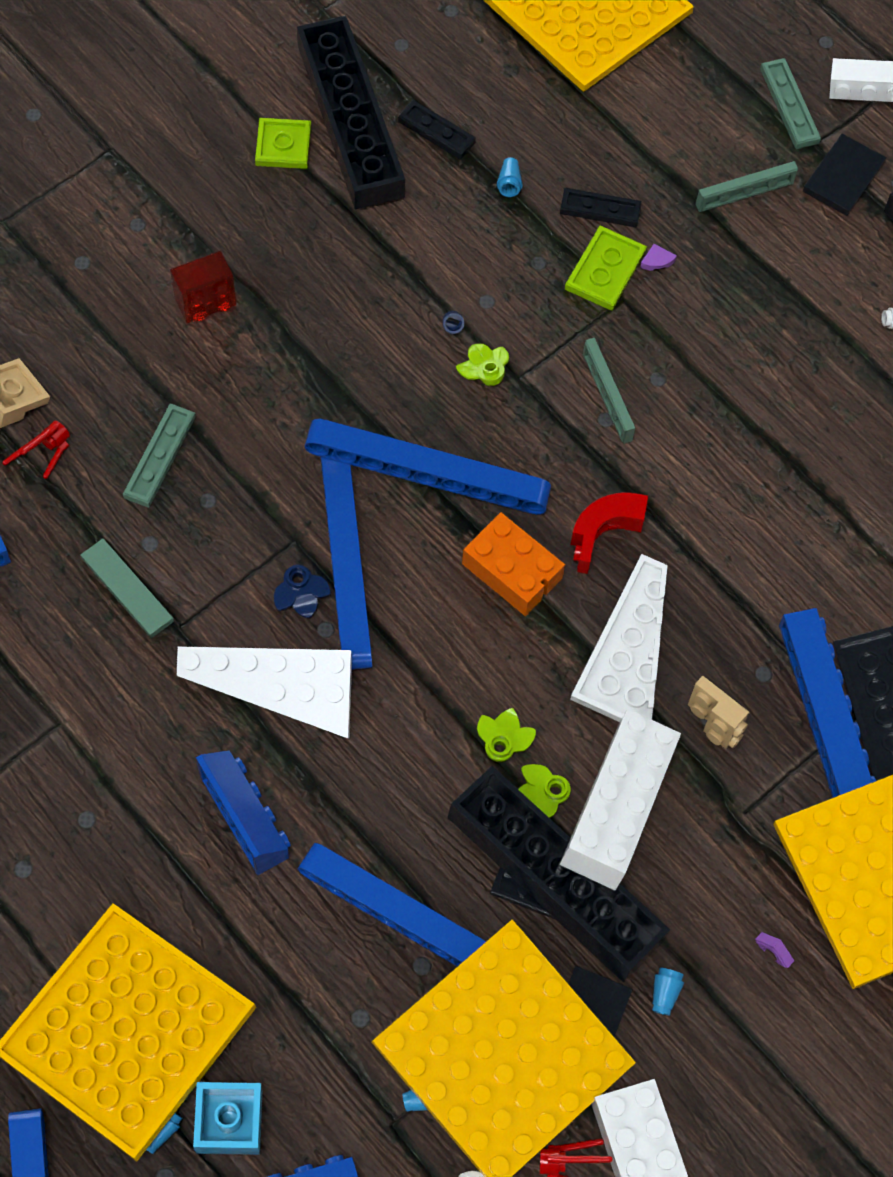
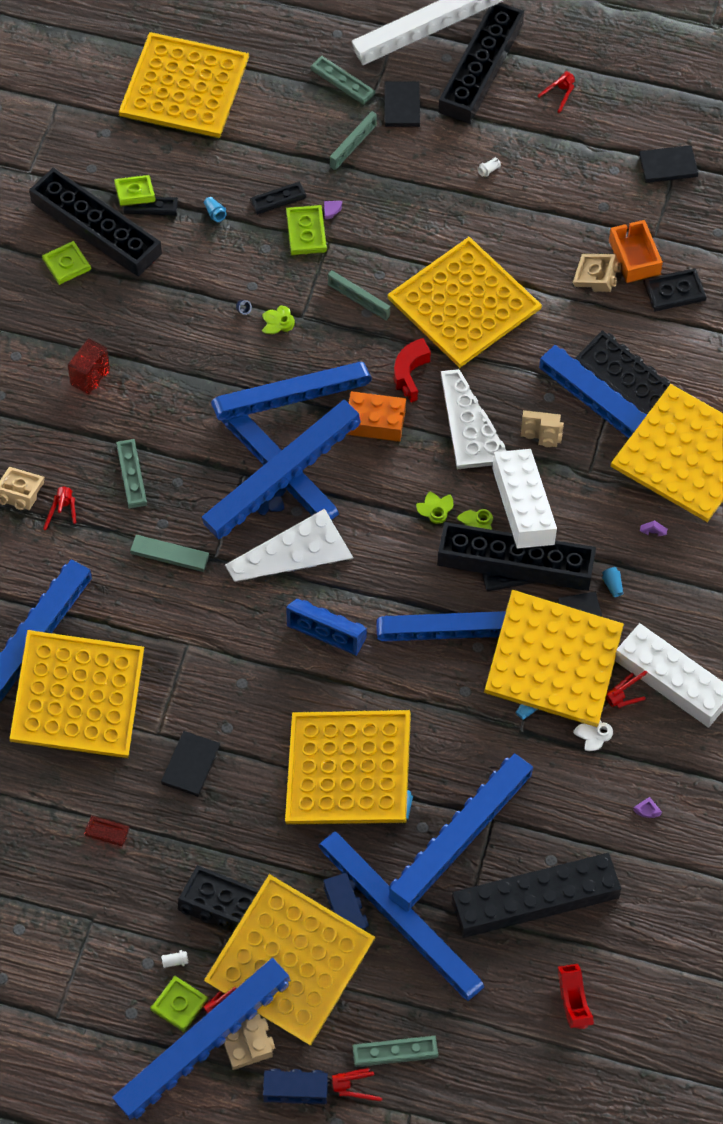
camera: 30 degrees left, 5 degrees down
medium azure brick [193,1082,263,1155] -> none
none -> lime tile [114,175,155,206]
none -> blue brick [202,399,361,540]
none -> yellow plate [387,237,542,368]

